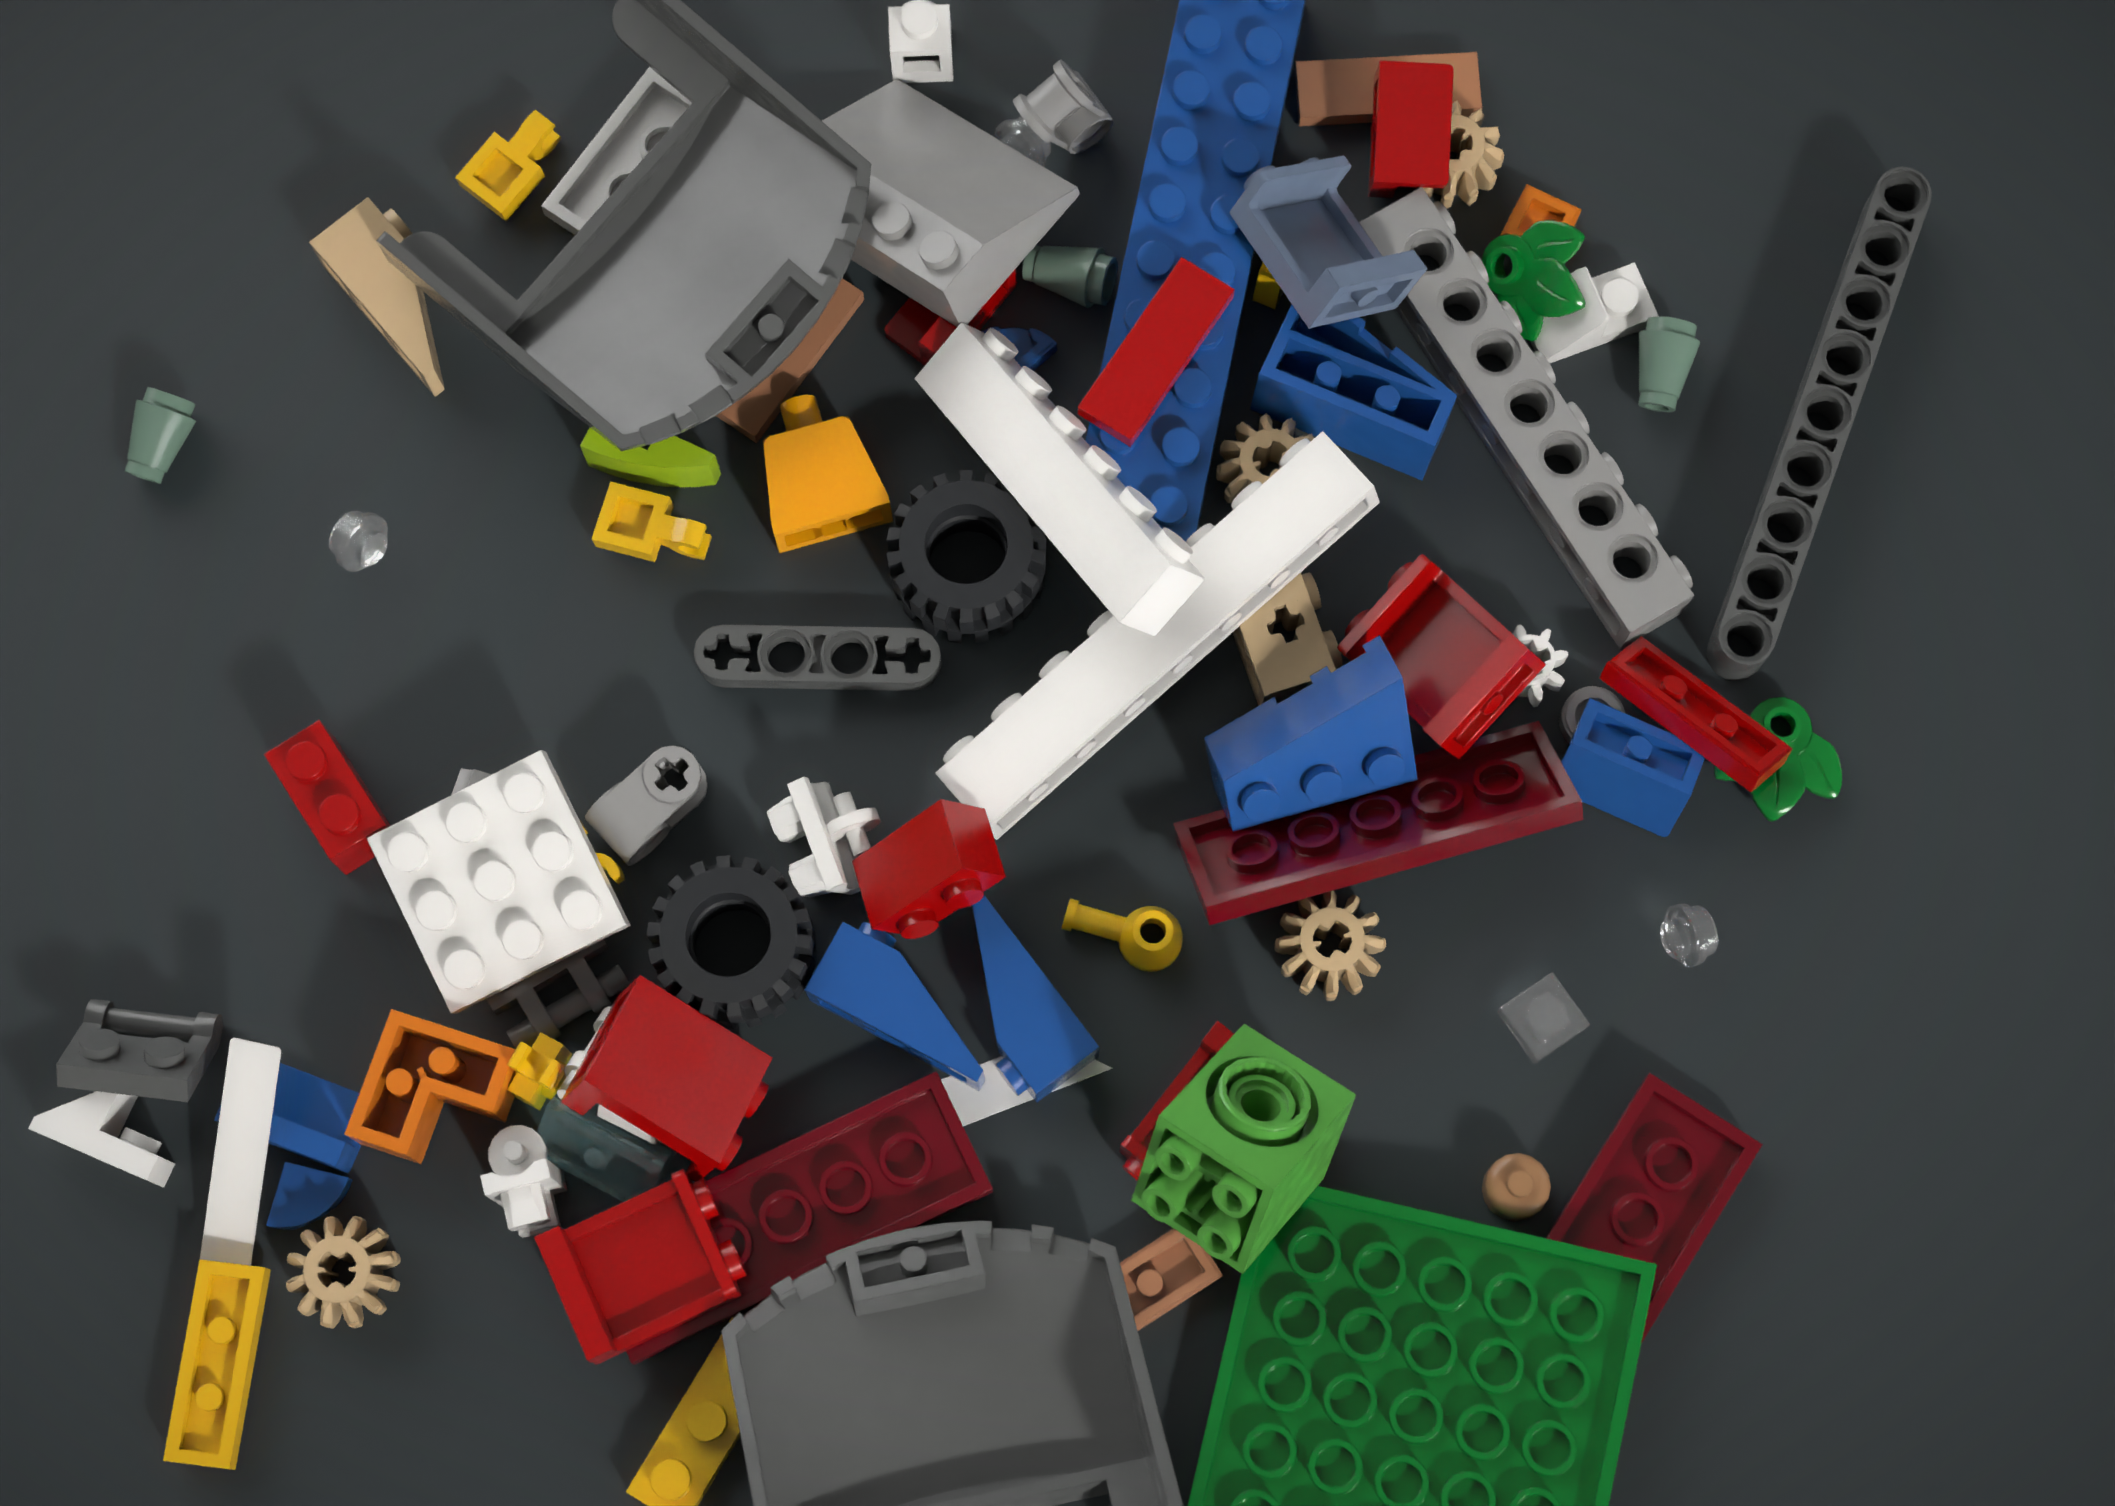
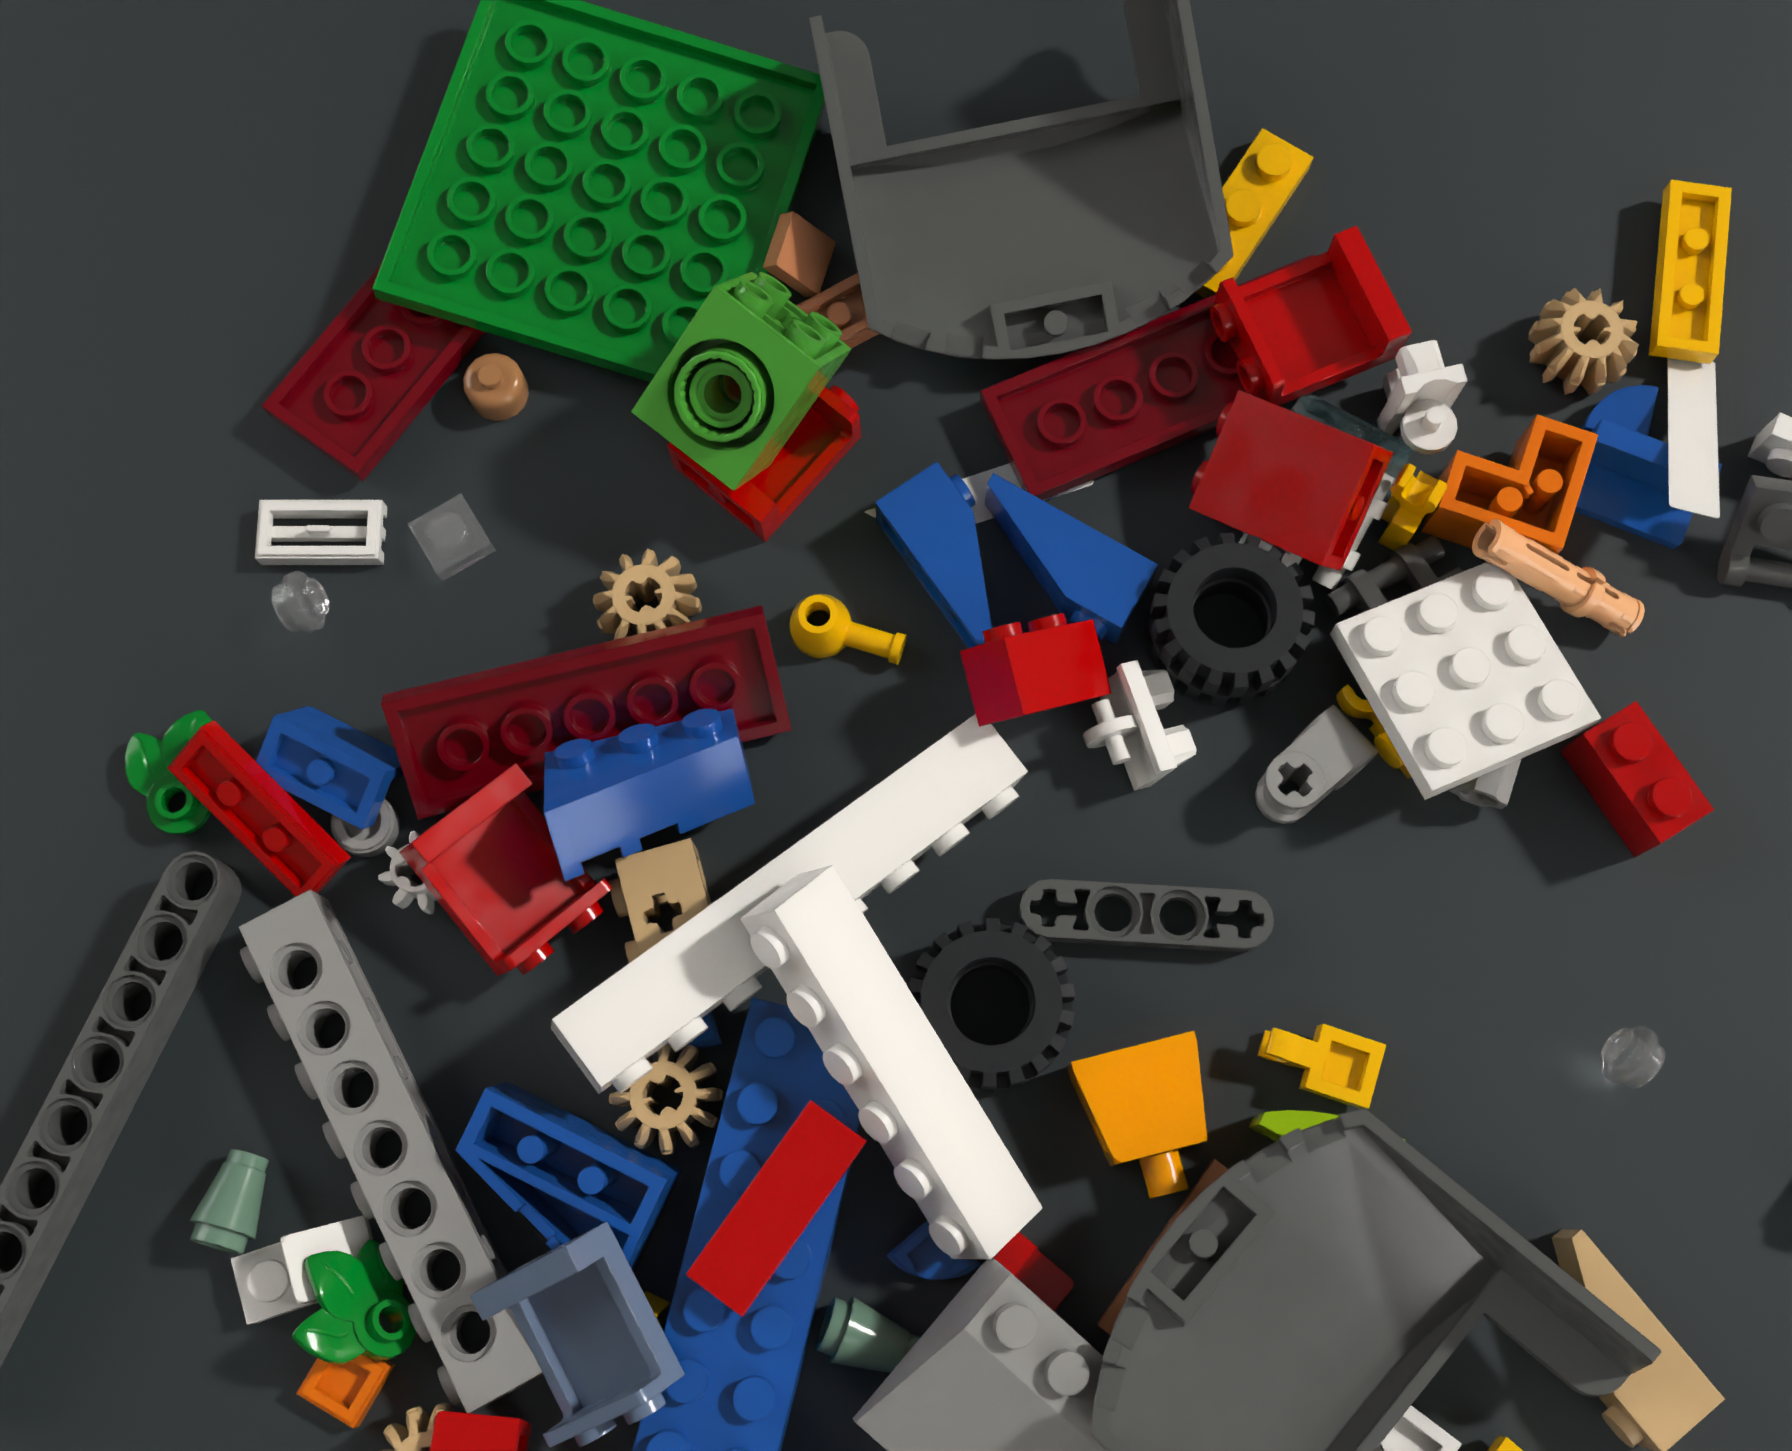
camera: 175 degrees left, 0 degrees up
none -> white tile [255,500,387,565]
none -> nougat tile [763,211,836,297]
none -> light nougat pin [1472,519,1645,637]

